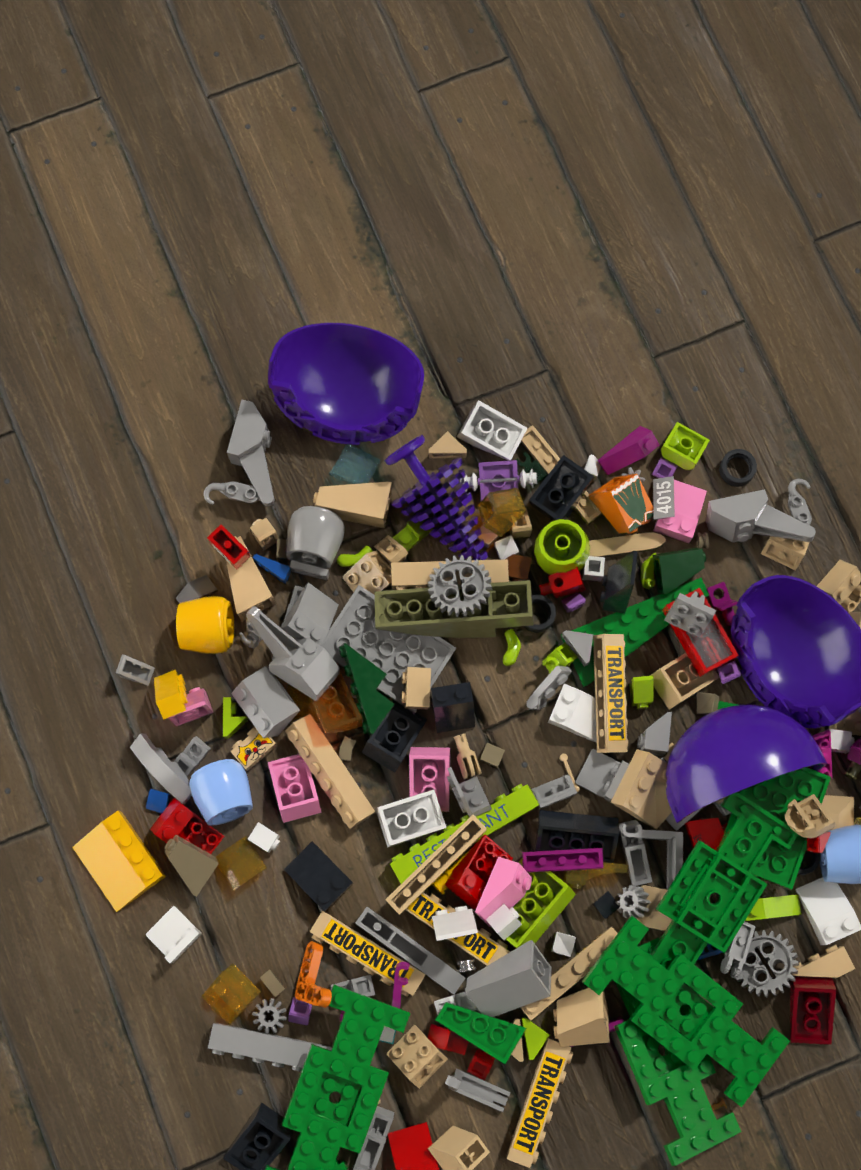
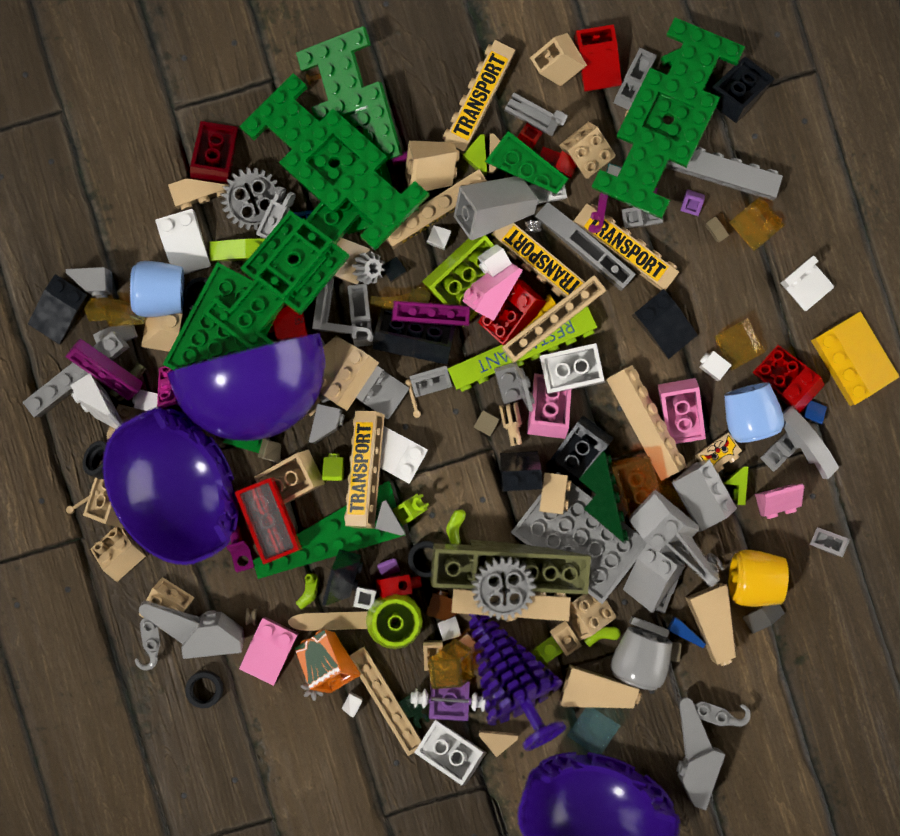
camera: 175 degrees left, 10 degrees up
yellow brick [154,670,188,720] -> none
dark tan slope [165,835,219,897] -> none
red brick [207,525,251,570] -> none
tan slope [250,518,279,551] -> none
light grey gear [252,998,287,1034] -> none
orange beam [295,941,332,1008] -> none
dark tan piece [339,736,357,762] -> none
white slope [432,906,478,941] -> none
light grey hinge [526,666,572,710] -> none
black slope [529,455,594,521] -> none
magenta slope [598,426,659,475] -> none
medium lavender slope [652,456,678,478] -> none
light grey sticker [653,476,675,519] -> none
dark green slope [653,547,706,594] -> none
lime slope [661,422,710,470] -> none
light grey plate [664,591,716,638] -> none
medium lavender slope [717,660,741,684] -> none
tan slope [785,794,836,838] -> none
red slope [807,831,831,853] -> none

